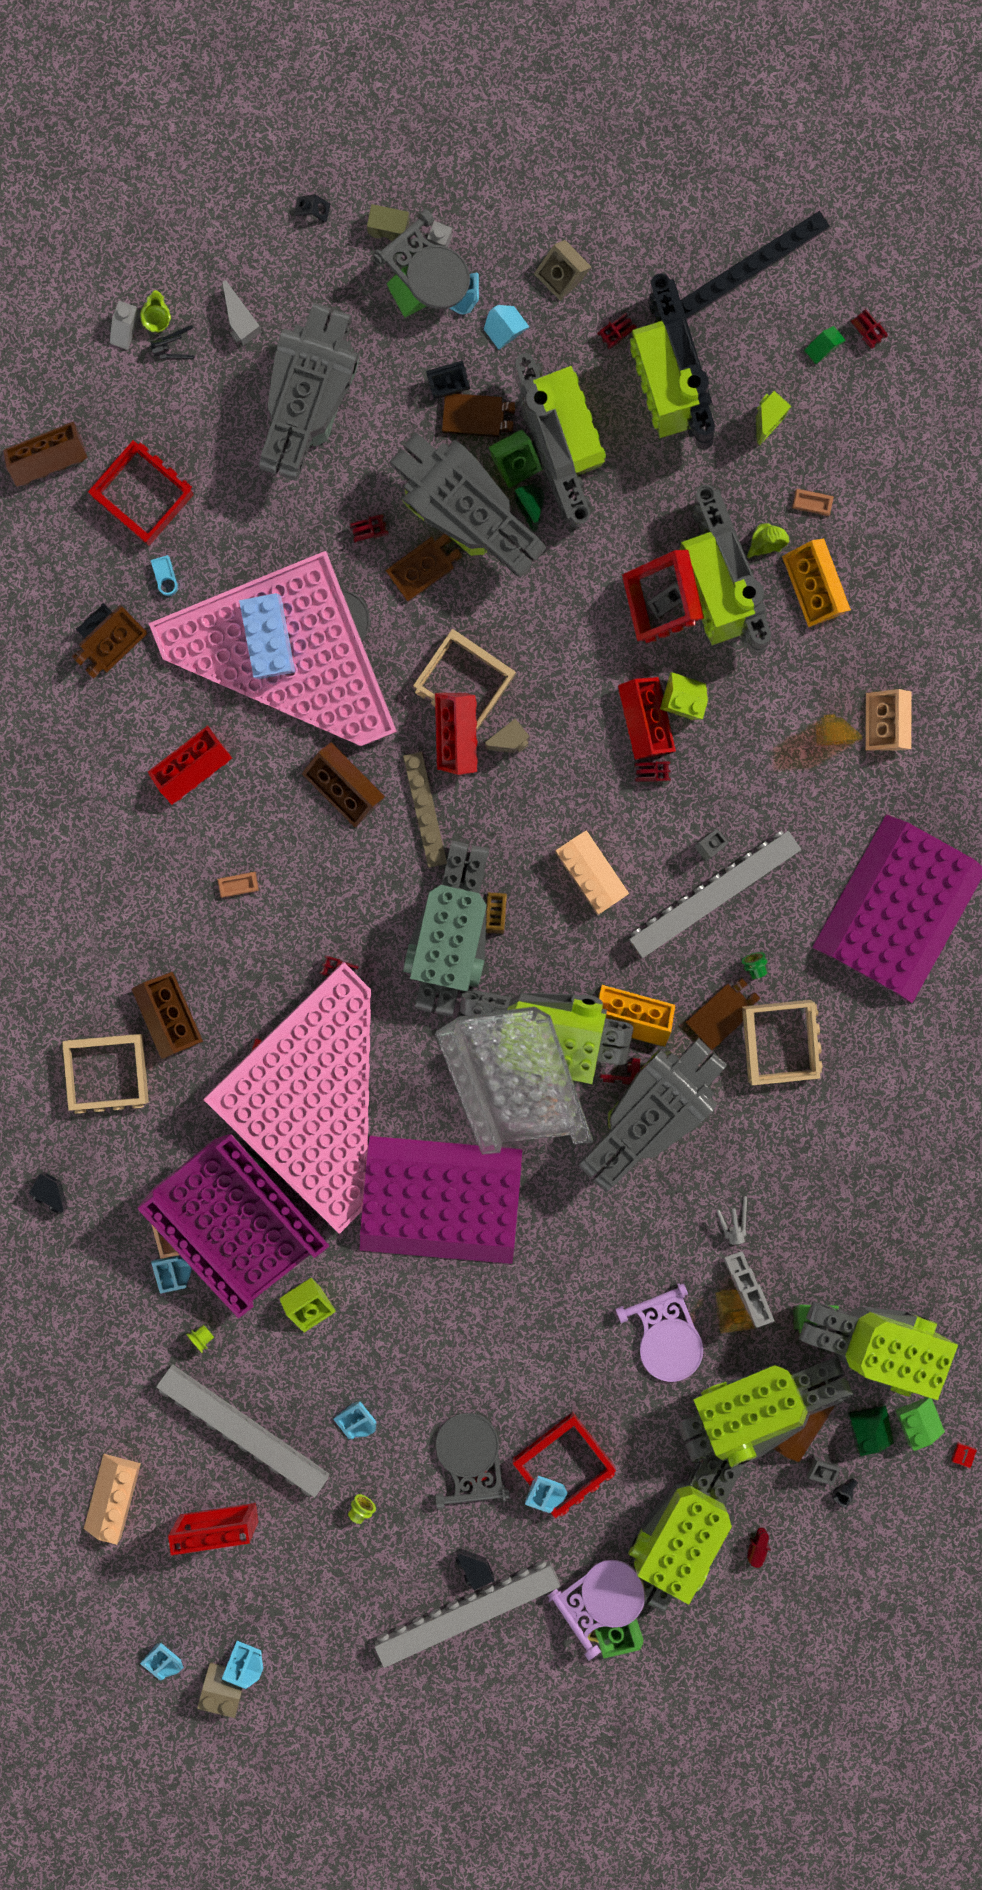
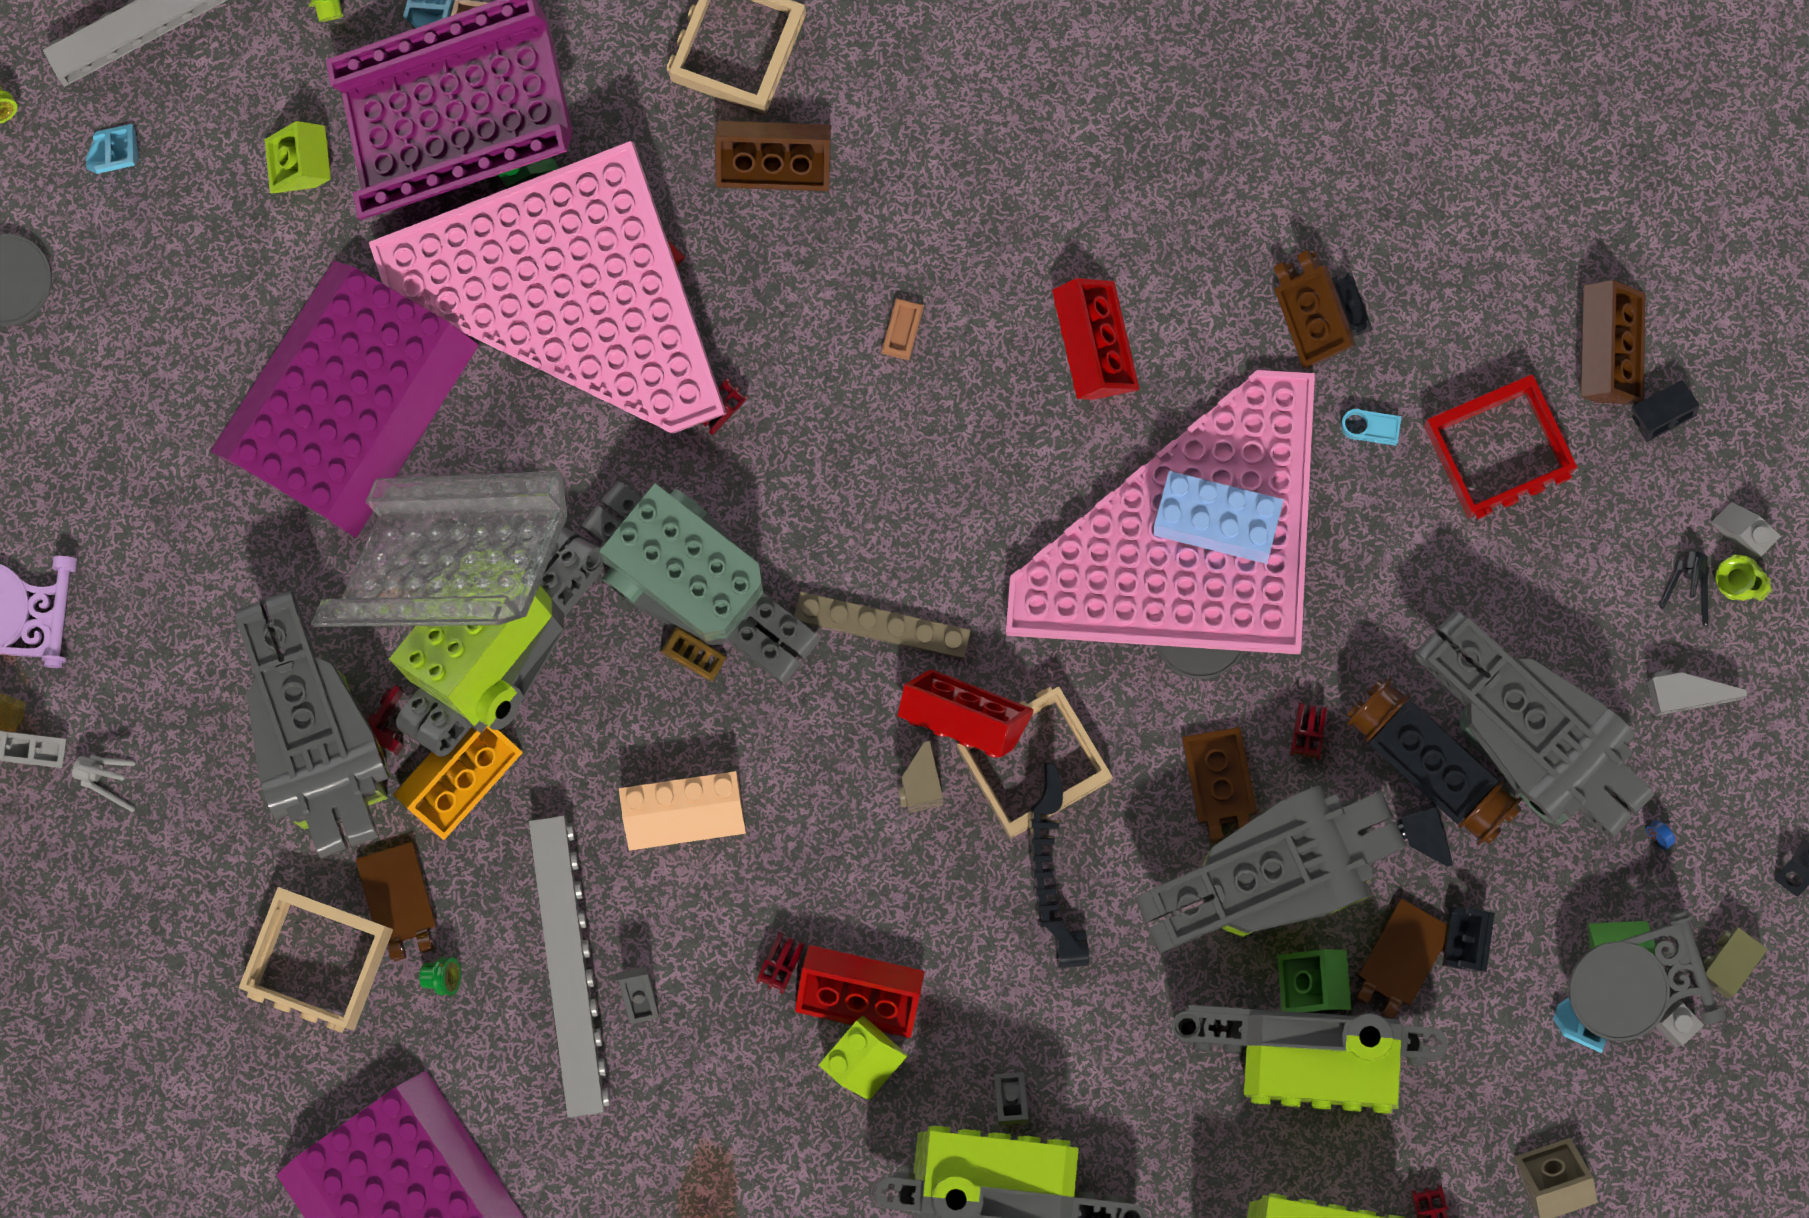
camera: 120 degrees right, 10 degrees down
reddish brown slope [302,742,385,828] -> none
medium azure slope [484,305,529,350] -> none
dark green slope [514,483,545,532] -> none
red window [622,550,704,644] -> none
none -> black piece [1028,762,1089,968]
none -> black brick [1346,677,1522,846]
none -> black slope [1397,802,1453,867]
none -> black hinge [1632,380,1699,443]
none -> blue tile [1646,820,1675,850]

